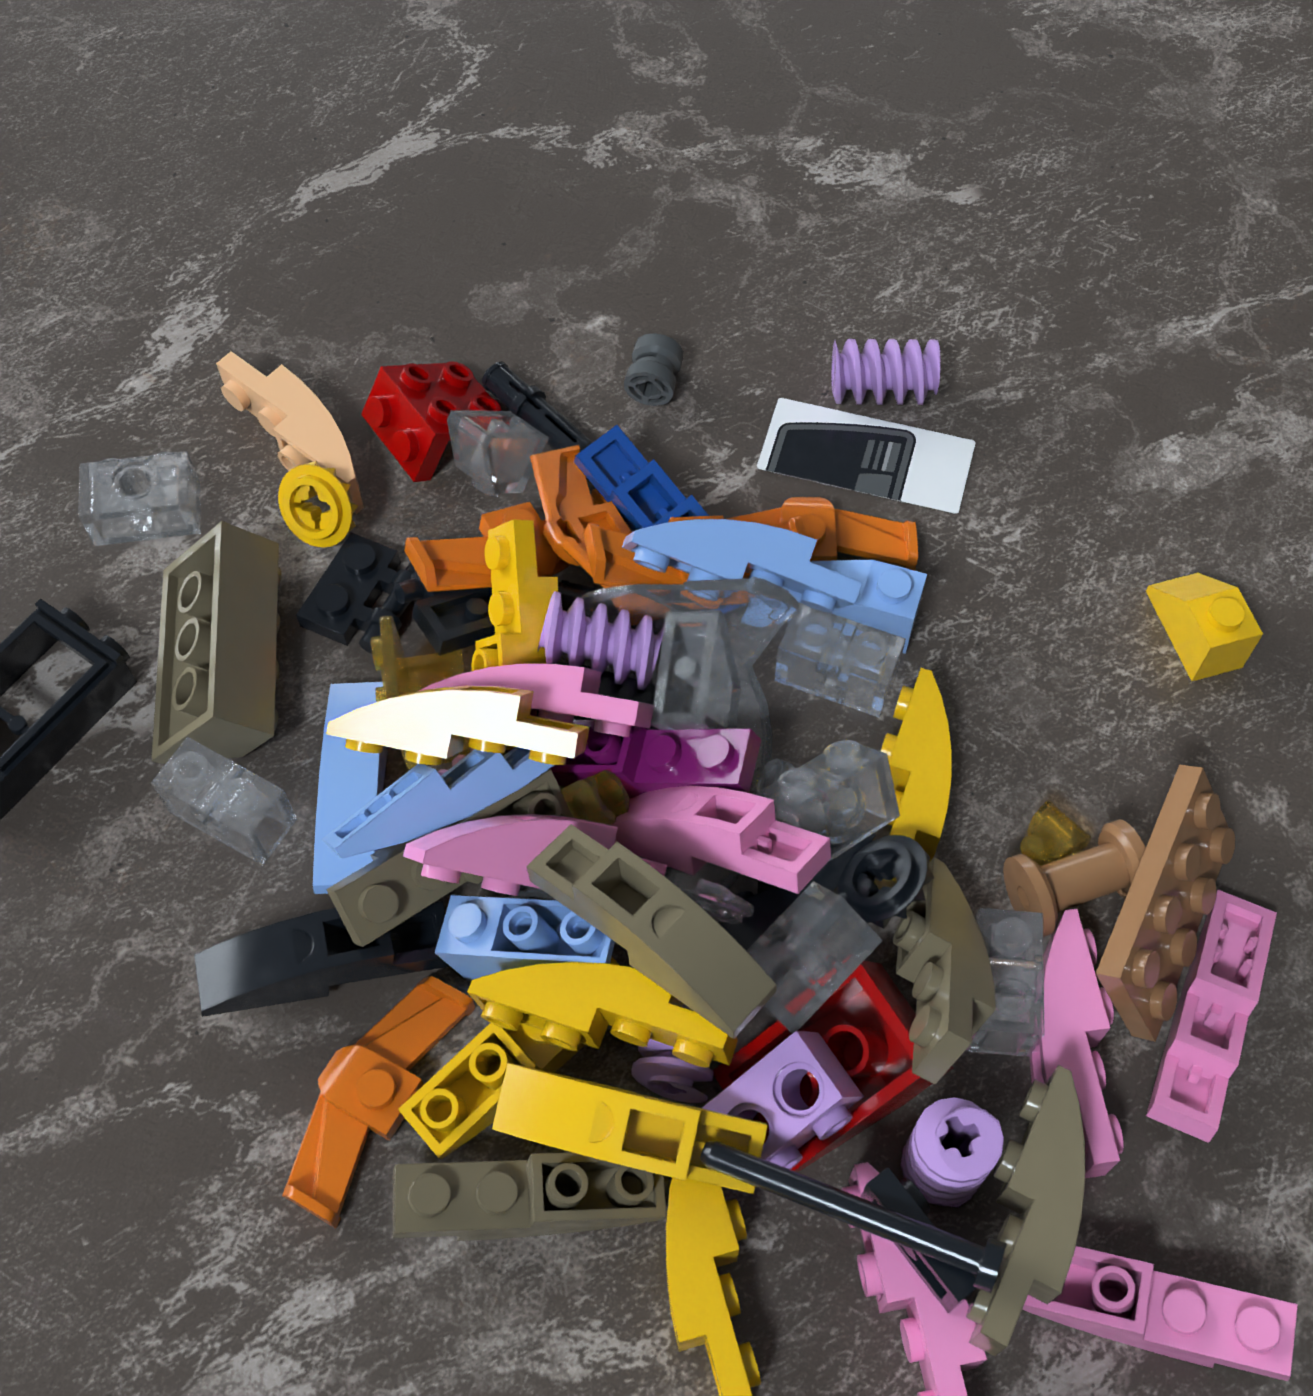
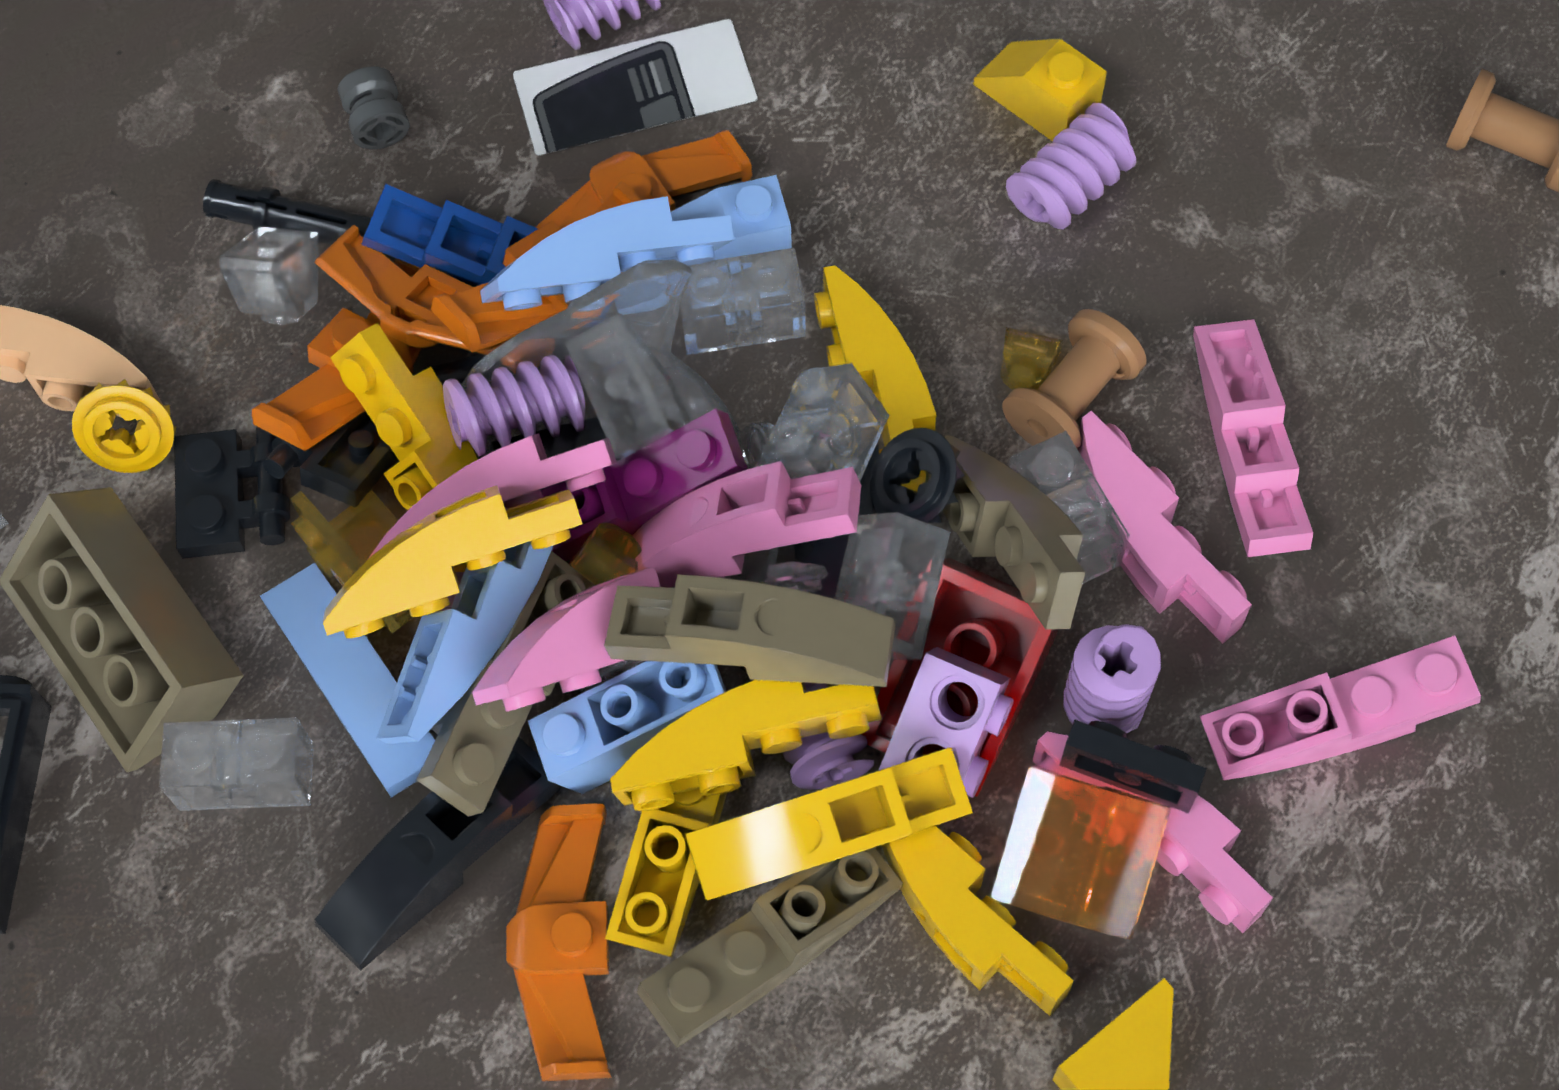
camera: 30 degrees left, 5 degrees up
red bracket [361,361,512,482] -> none
black bar [700,1140,1007,1293] -> none
dark tan slope [966,1065,1085,1356] -> none
medium nougat plate [1096,765,1235,1042] -> none
none -> clear orange slope [991,766,1171,940]
none -> lavender piece [1006,103,1136,230]

